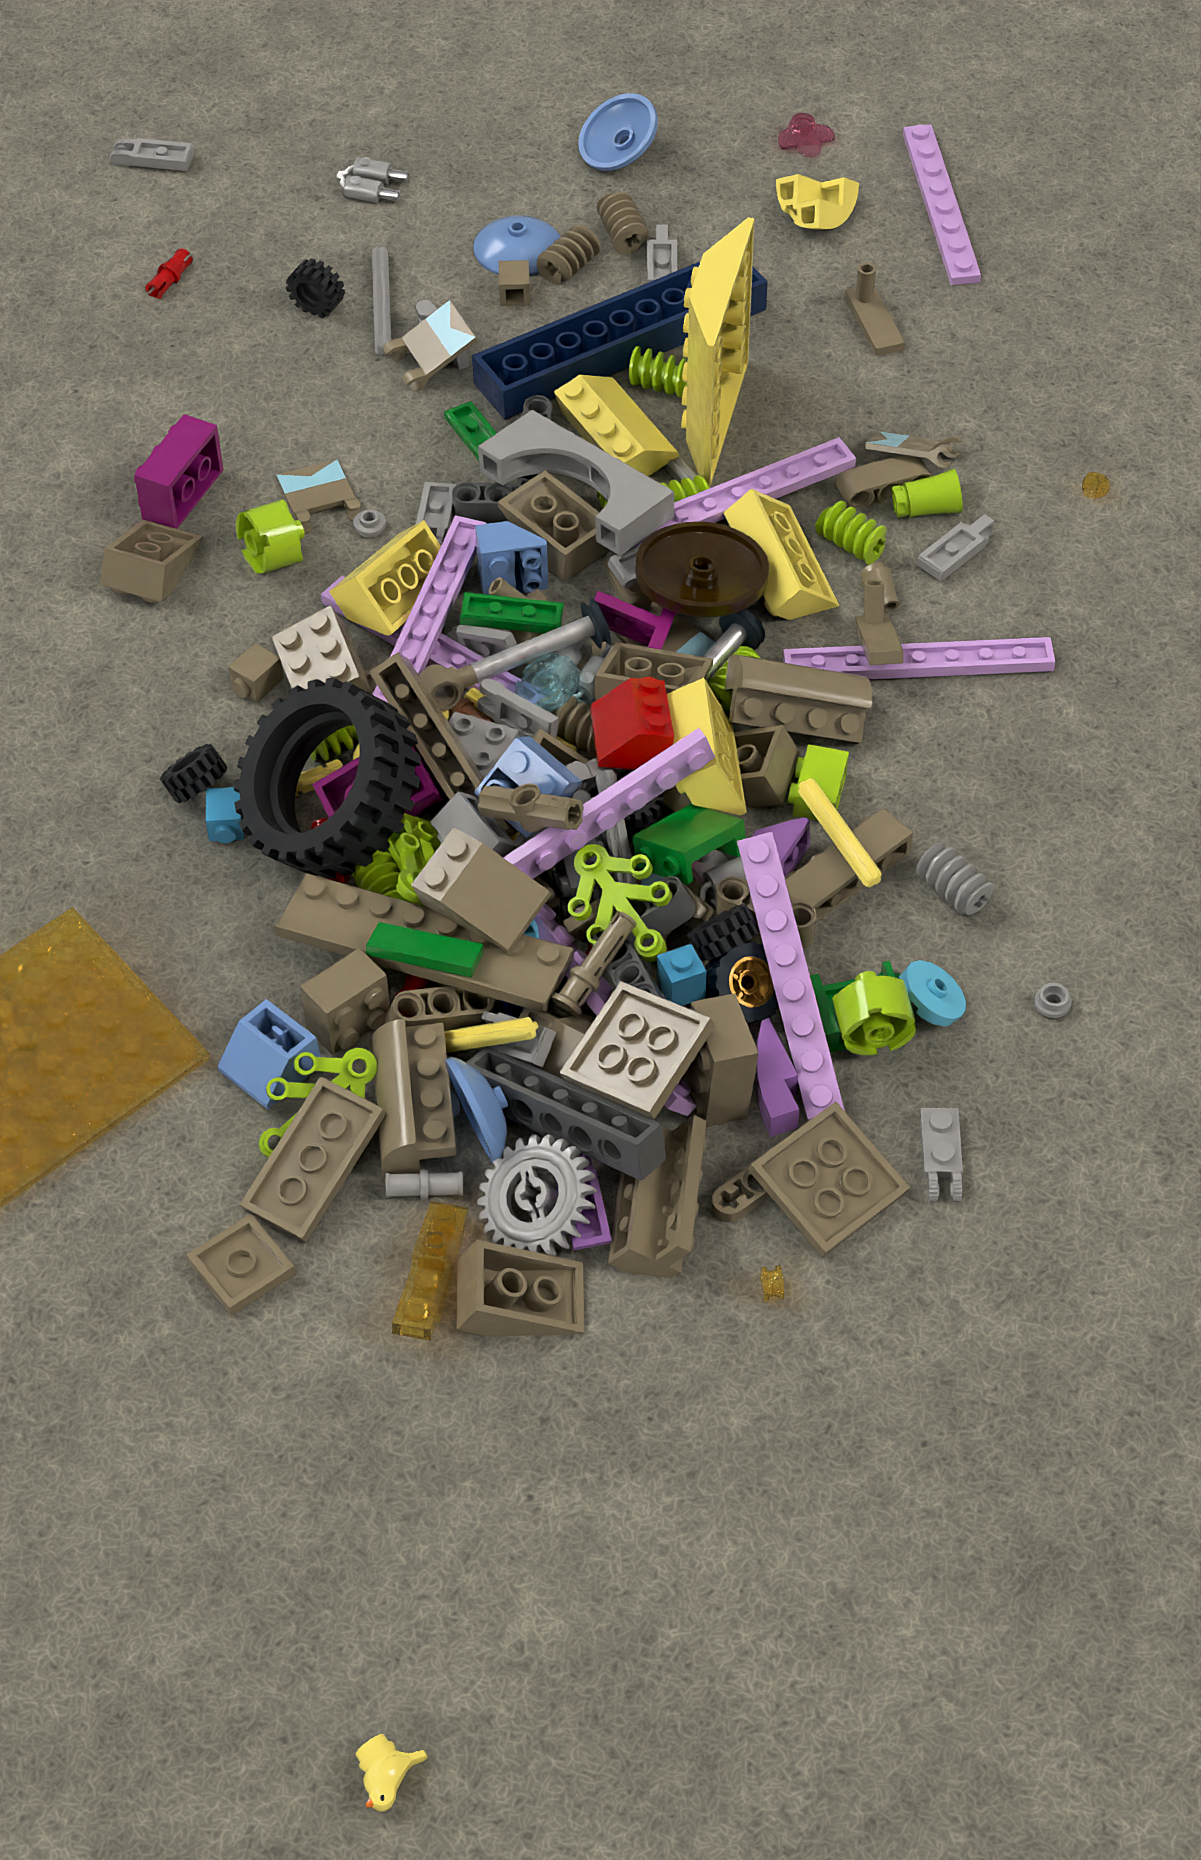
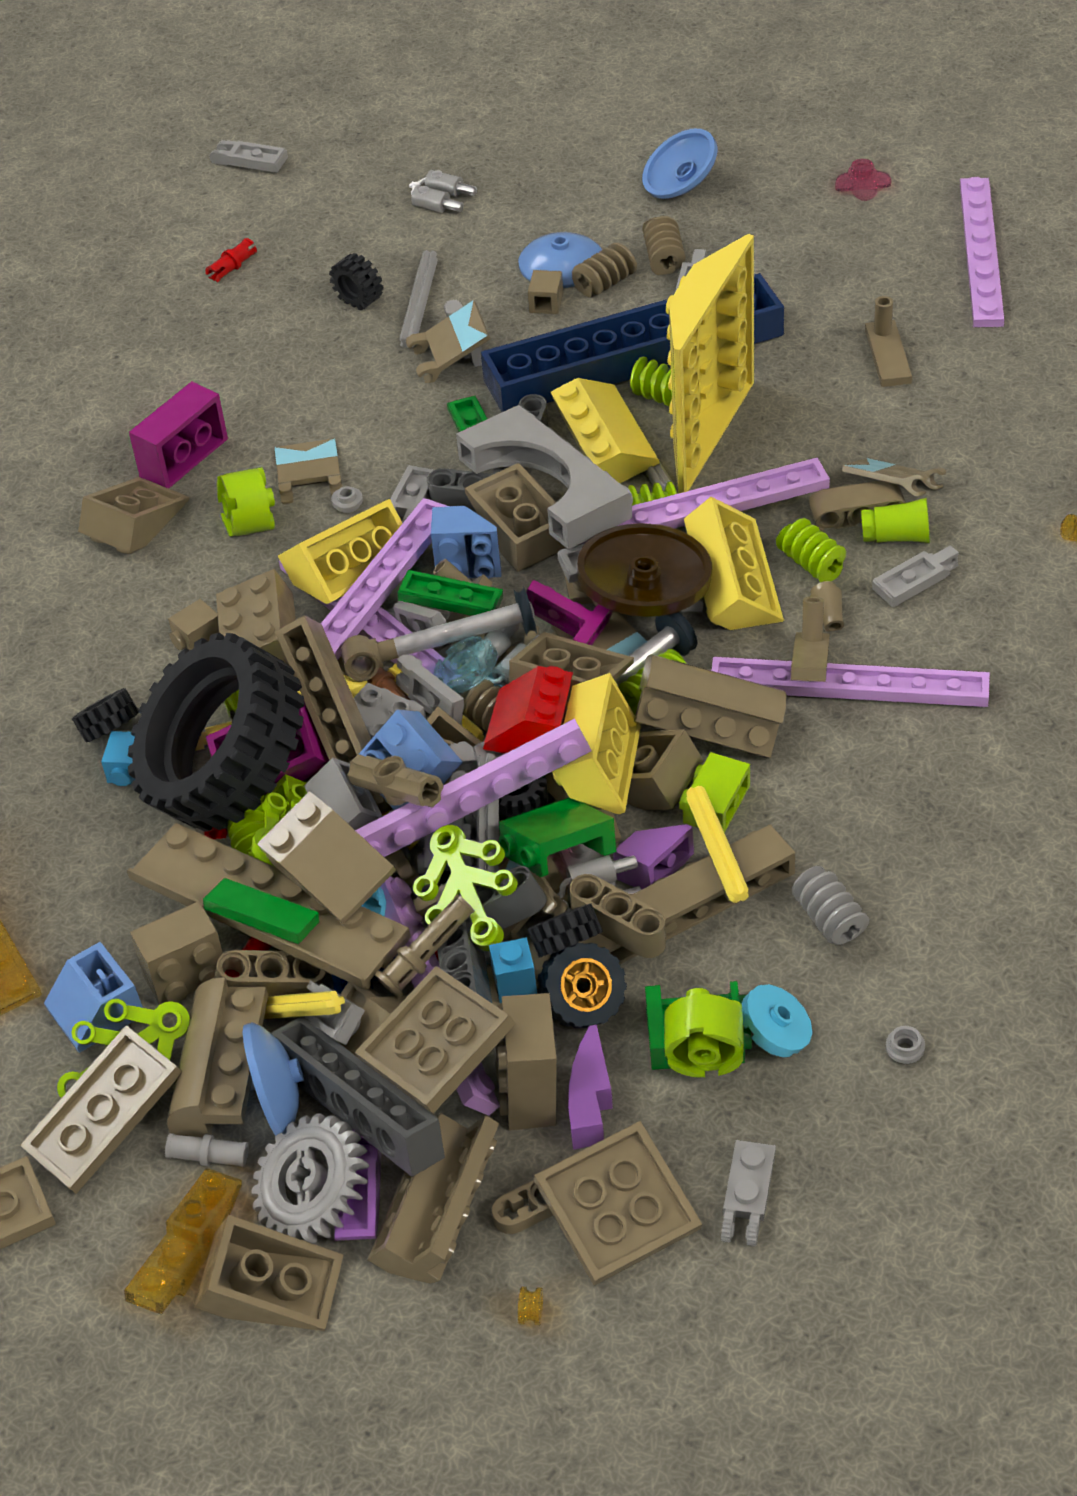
camera: 15 degrees right, 5 degrees down
lavender plate [737,832,845,1121] -> none
light yellow brick [776,174,859,230] -> none

